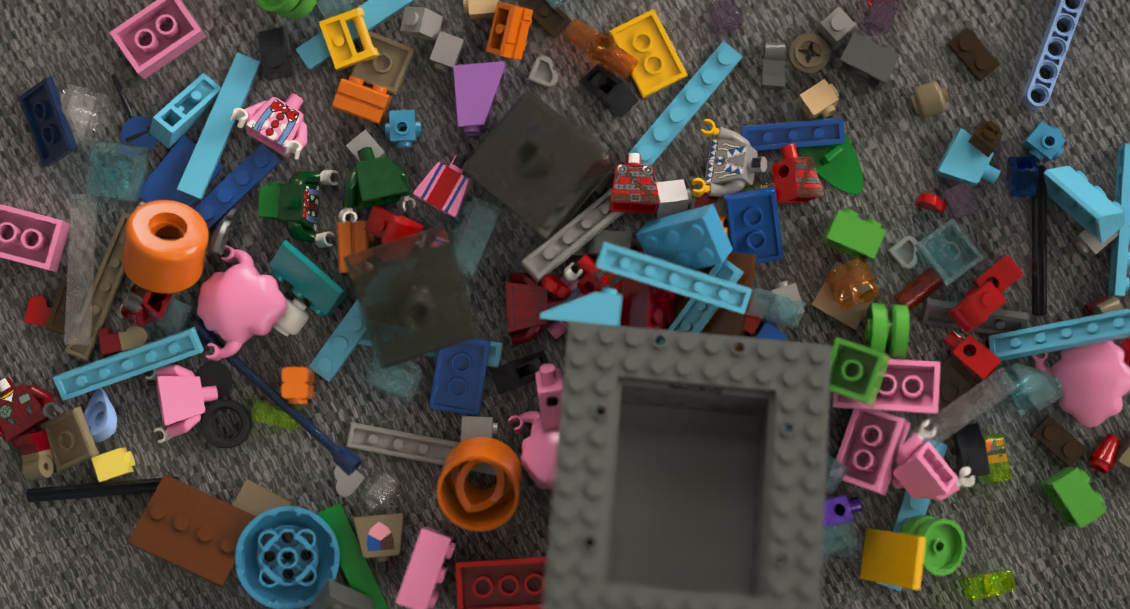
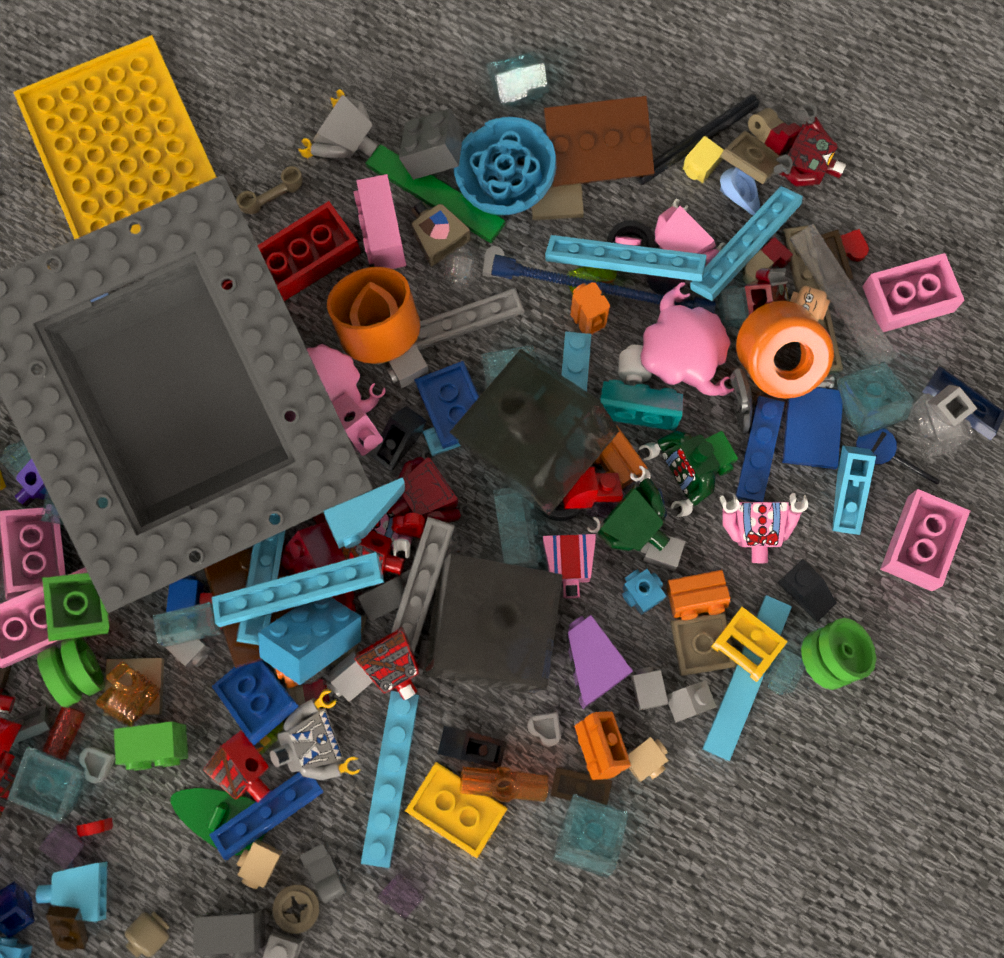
camera: 150 degrees right, 10 degrees down
medium azure tile [177,52,261,200] -> none
none -> medium azure plate [545,235,707,282]
none -> bright pink piece [615,236,642,245]
none -> light nougat head [790,286,830,321]
none -> light grey brick [927,385,977,427]

